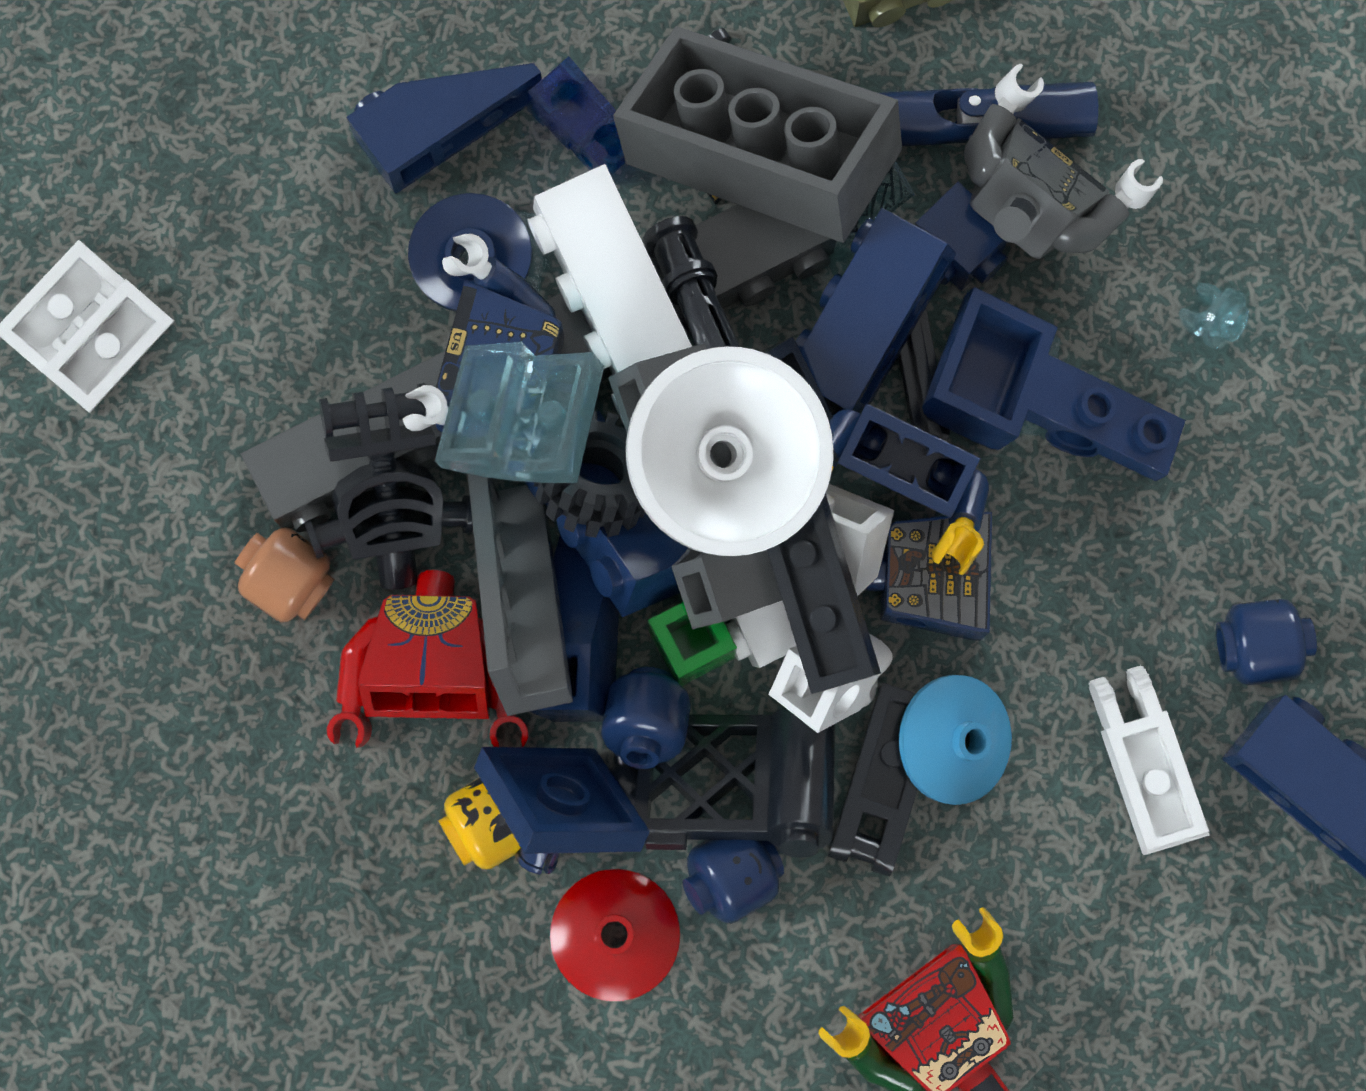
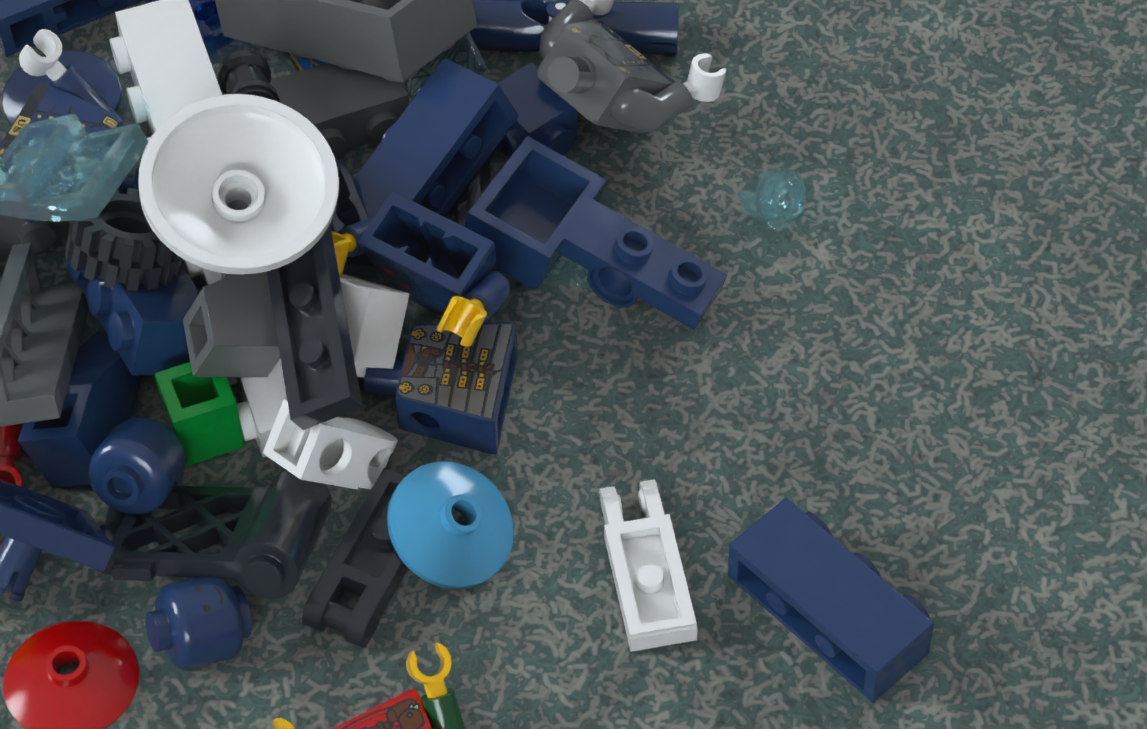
camera: 10 degrees right, 25 degrees down
dark blue head [1216,599,1317,685] -> none

